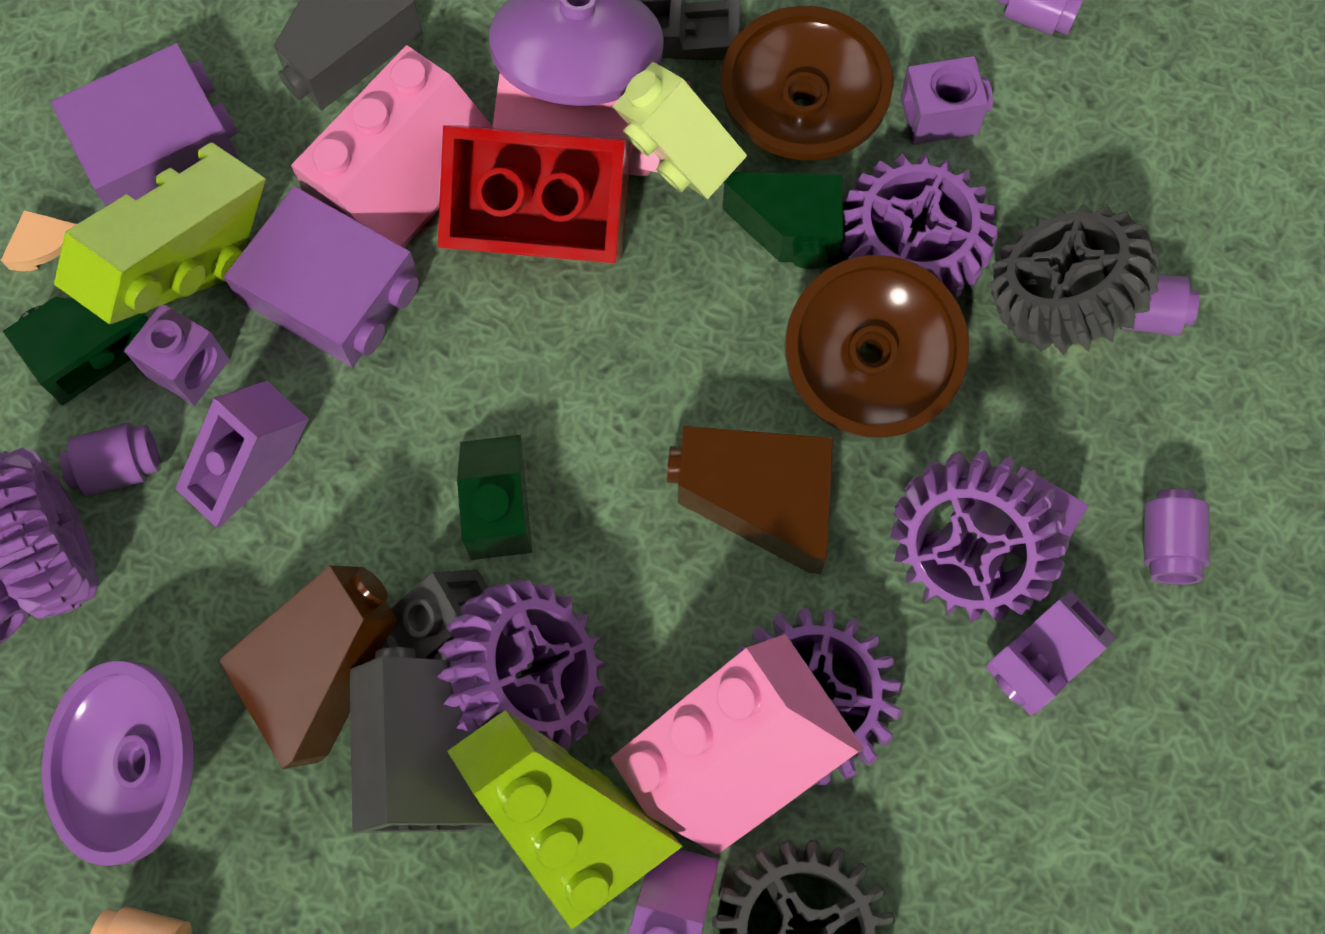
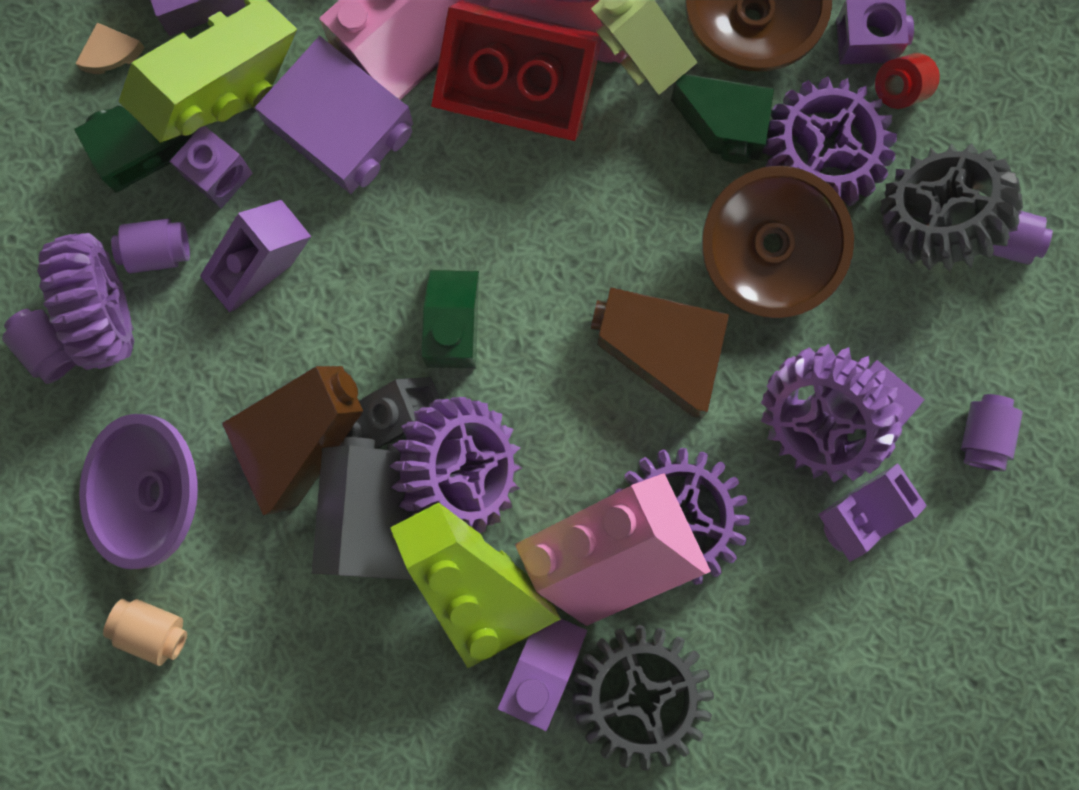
camera: 10 degrees right, 10 degrees up
none -> red brick [875,53,940,109]

